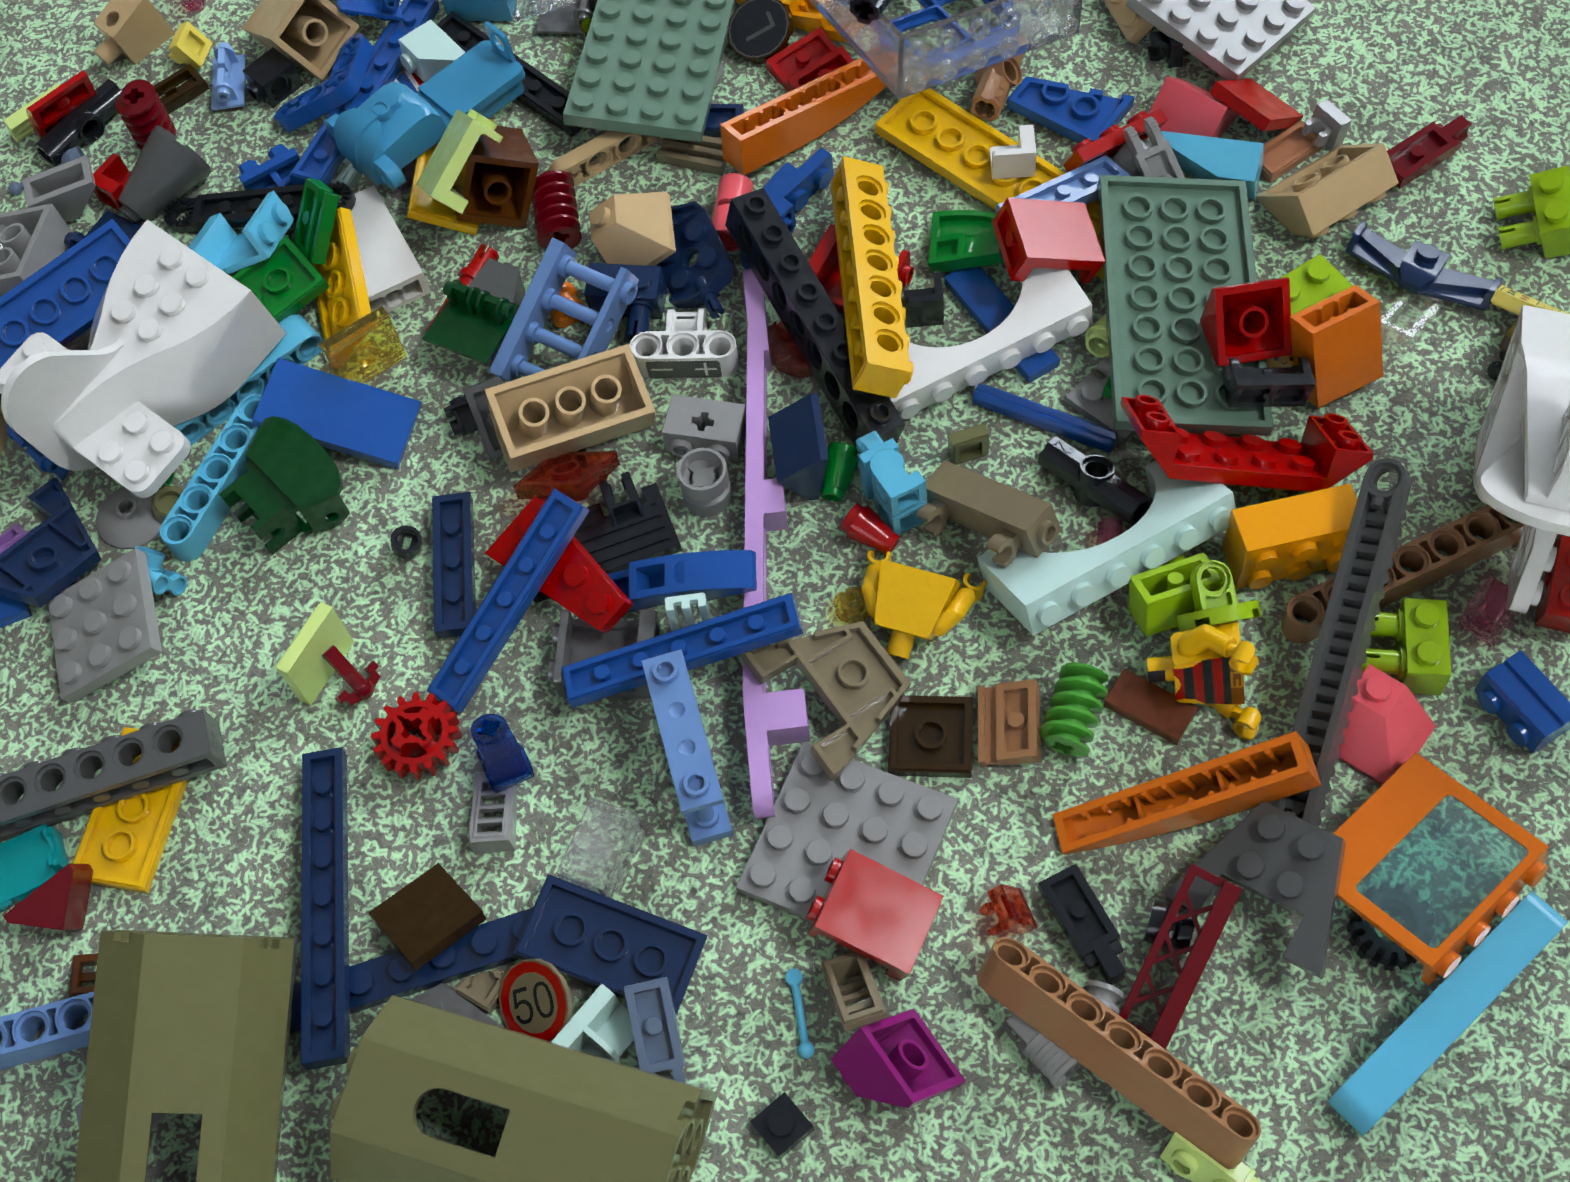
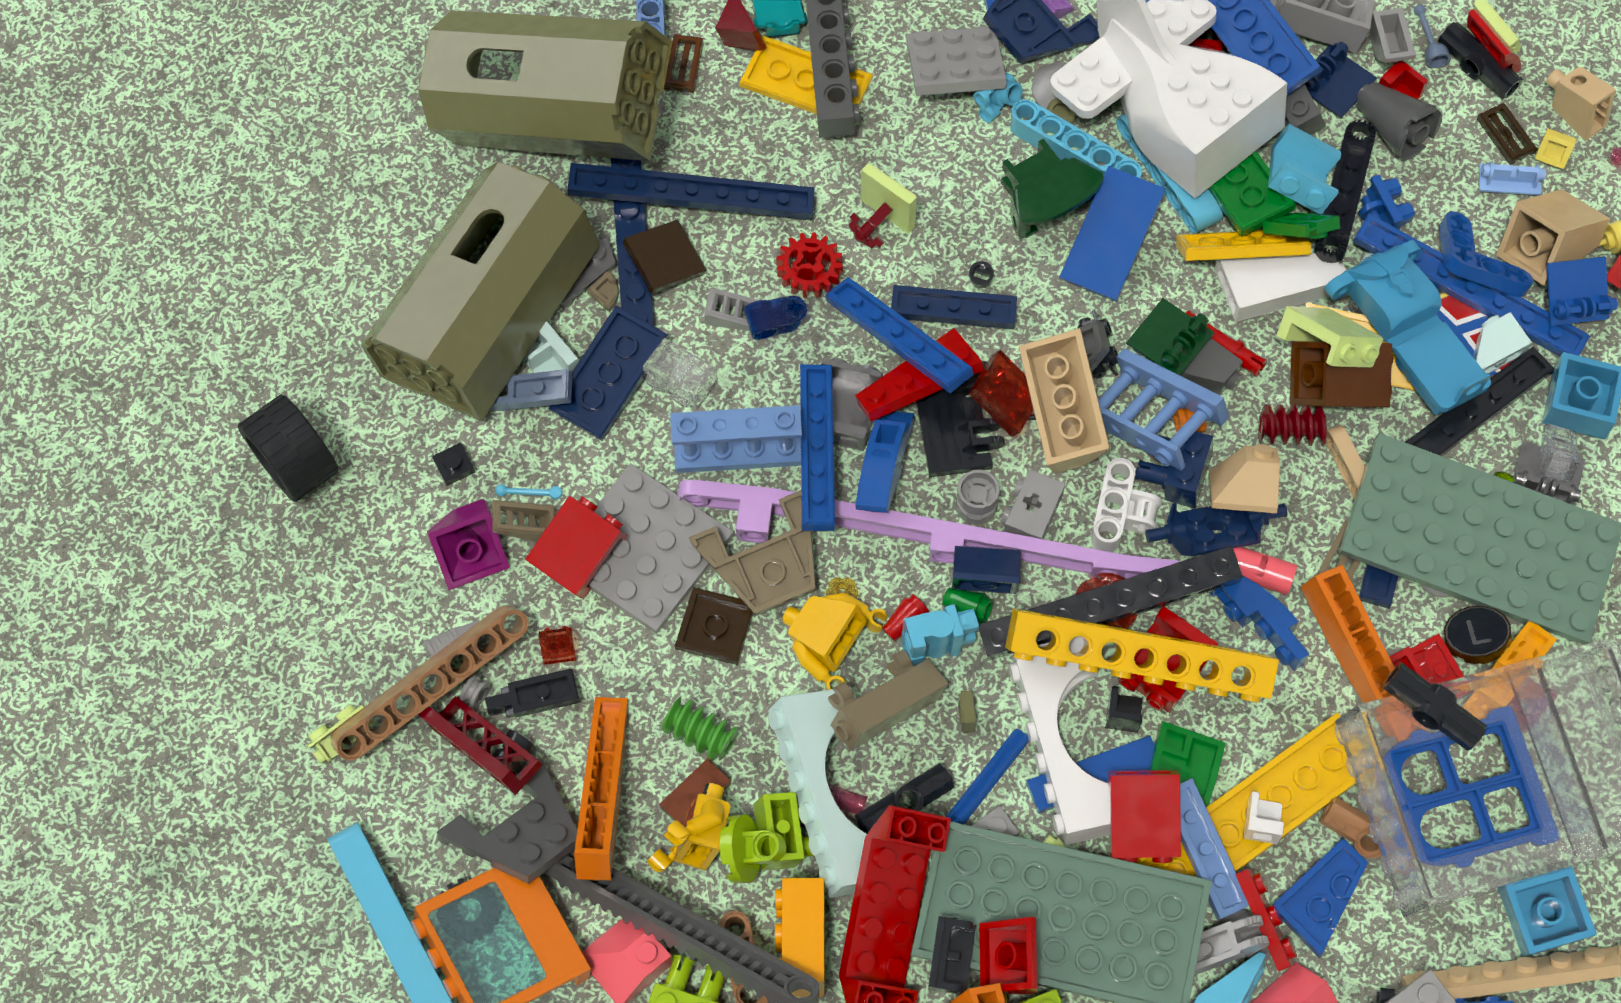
camera: 95 degrees right, 5 degrees up
dark red piece [115,80,176,151] -> none
black brick [242,47,303,108] -> none
clear yellow tile [318,306,407,384] -> none
piece [499,958,572,1042] -> none
light aqua tile [665,592,711,631] -> none
medium nougat plate [978,679,1041,767] -> none

